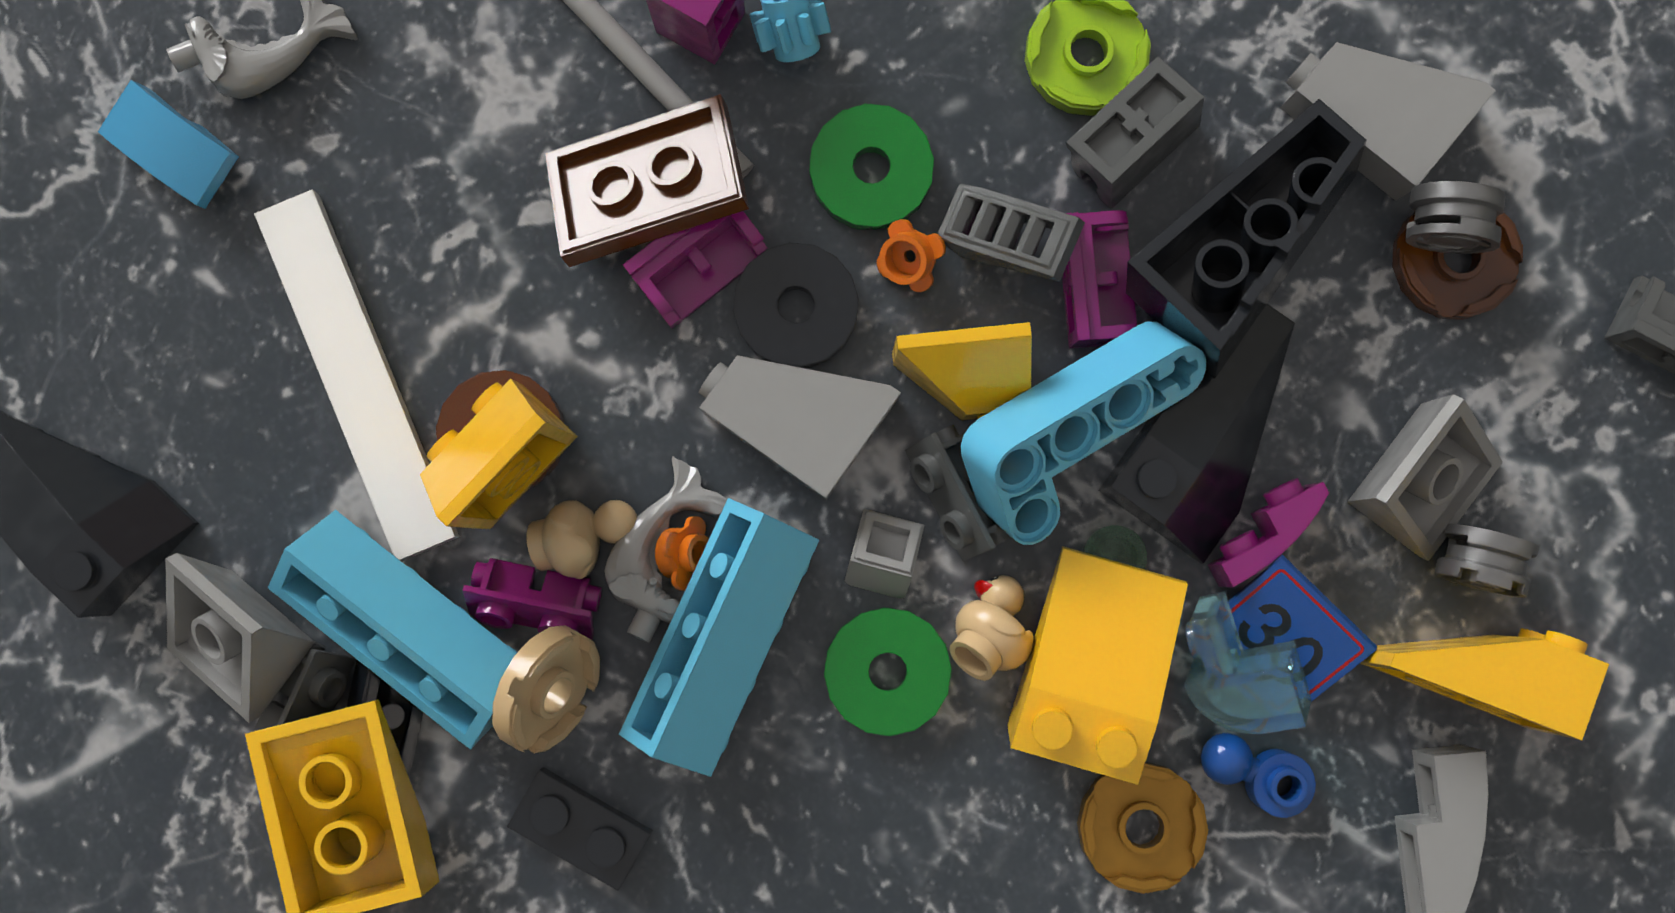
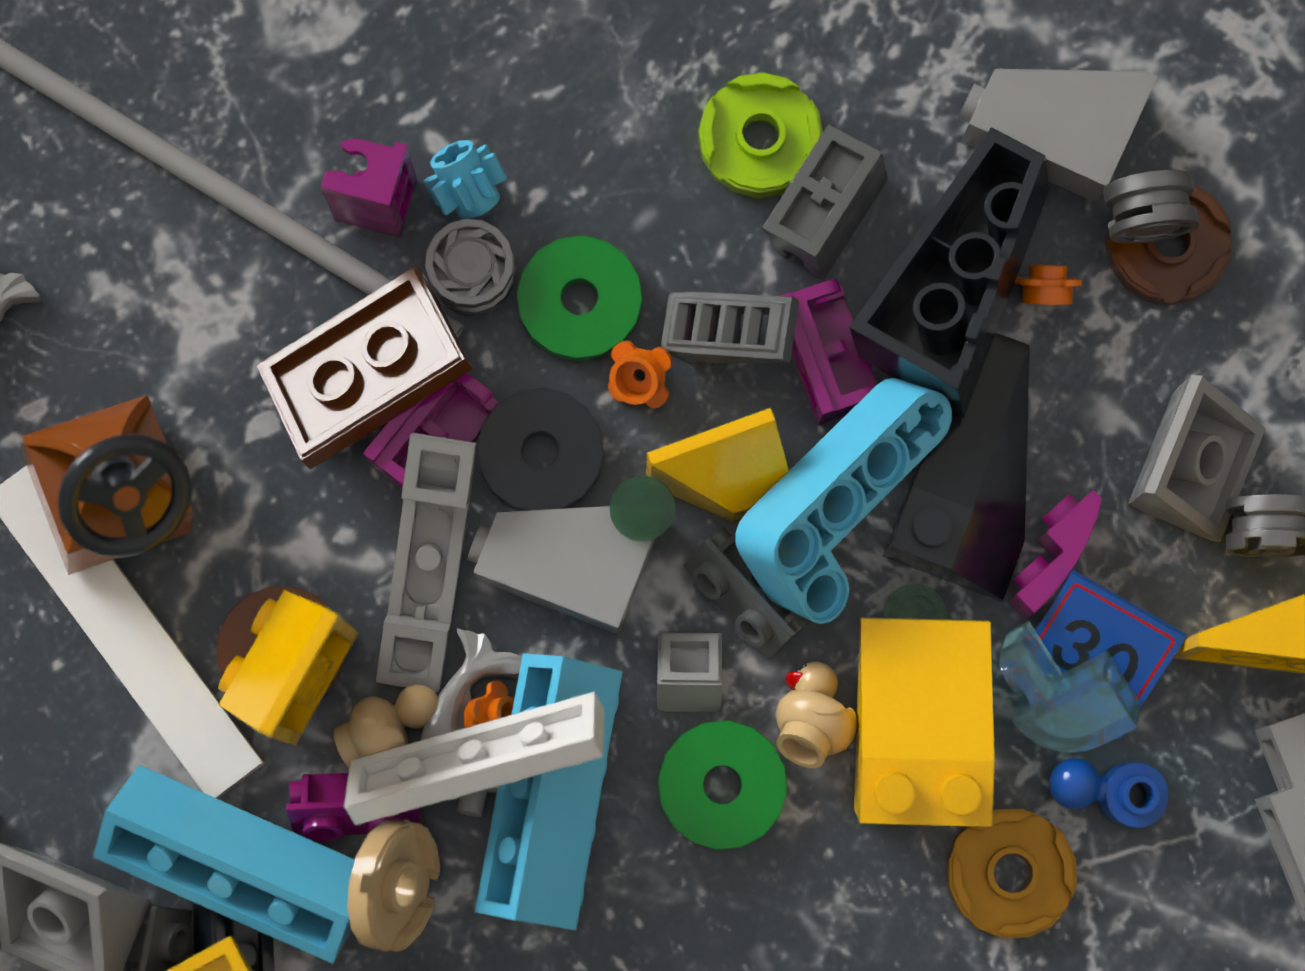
camera: 15 degrees left, 5 degrees down
none -> piece [22,395,193,575]
none -> white plate [344,692,605,825]
none -> light grey slope [376,433,476,693]
none -> flat silver wheel [425,219,516,316]
none -> clear green plate [610,476,675,542]
none -> orange plate [1015,264,1083,305]

